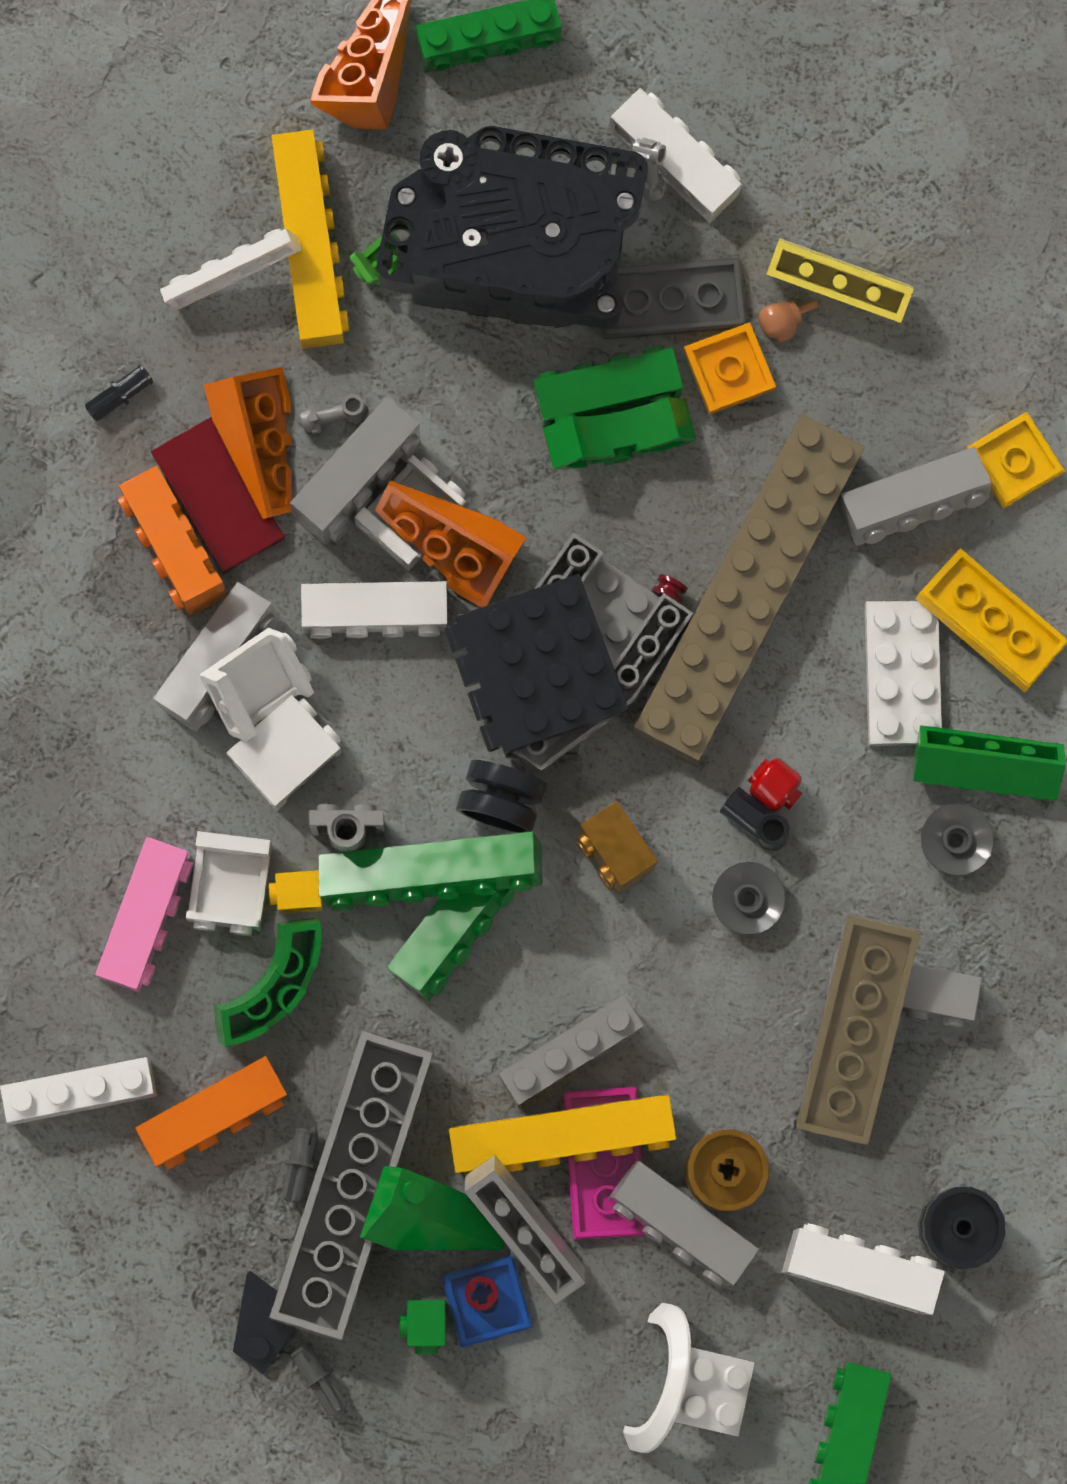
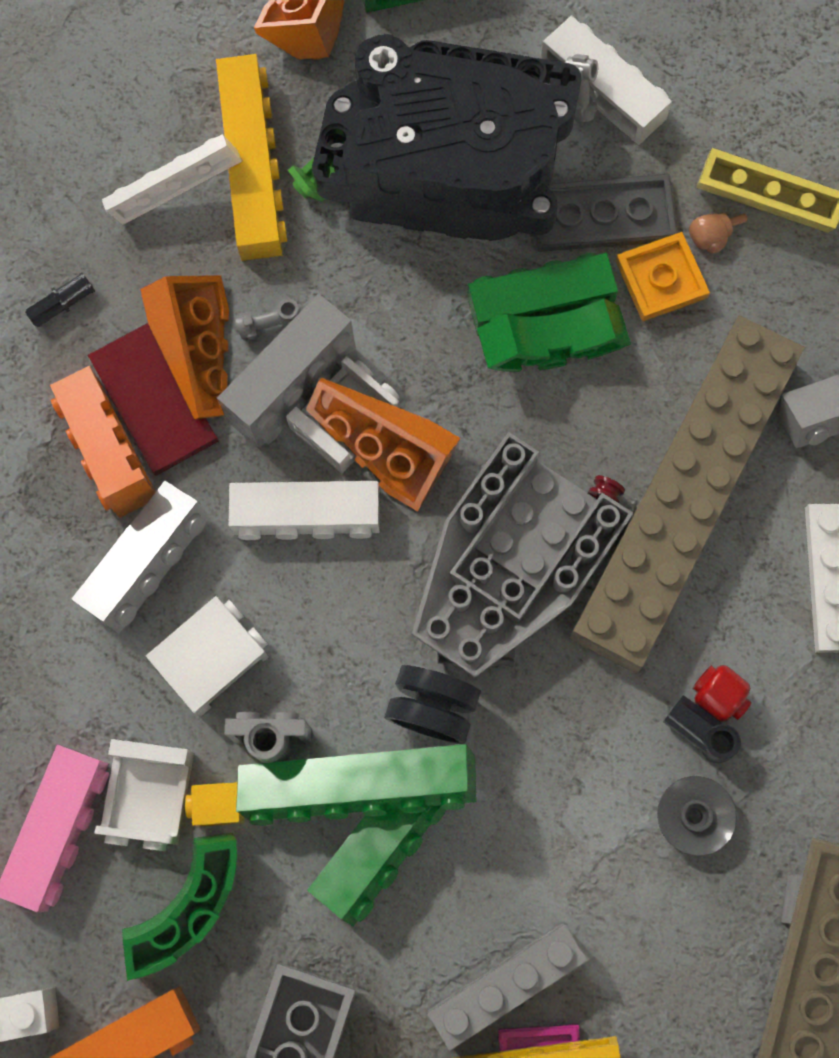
camera: 10 degrees right, 5 degrees down
white panel [199,628,314,742] -> none
black hinge [444,574,629,755] -> none
pearl gold brick [577,801,658,895] -> none

